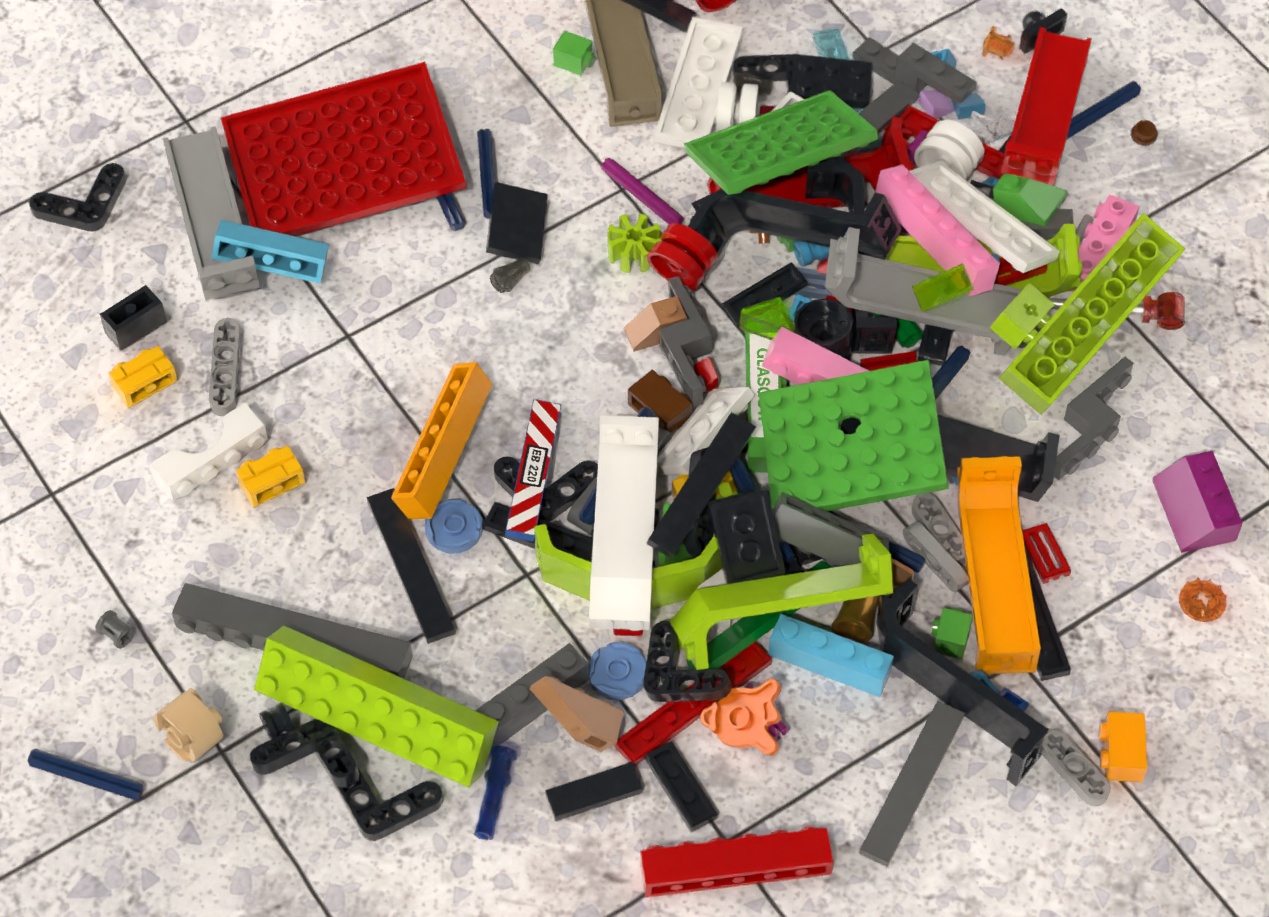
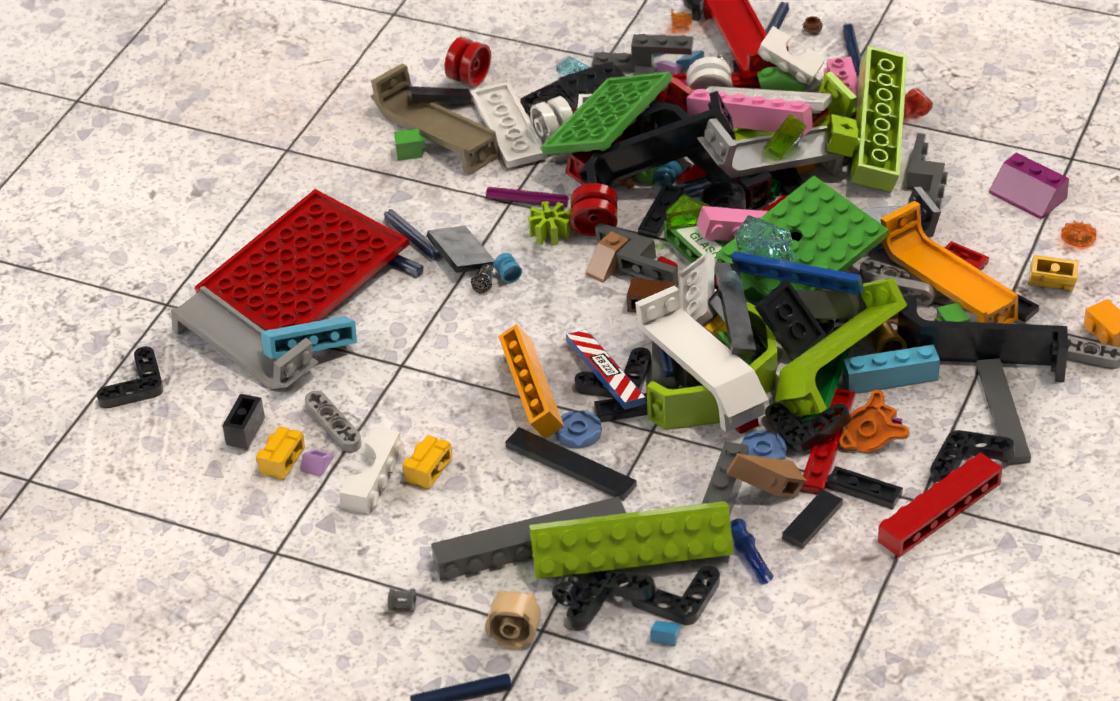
camera: 30 degrees left, 15 degrees down
none -> lavender slope [301,449,334,476]
none -> dark azure wheel [493,253,522,283]
none -> dark azure slope [650,620,681,646]
none -> blue tile [731,251,864,295]
none -> clear light blue brick [734,215,798,263]
none -> white arch [757,26,826,86]
none -> dark blue axle [843,23,861,76]
none -> black beam [930,430,1015,483]
none -> yellow brick [1028,255,1079,291]

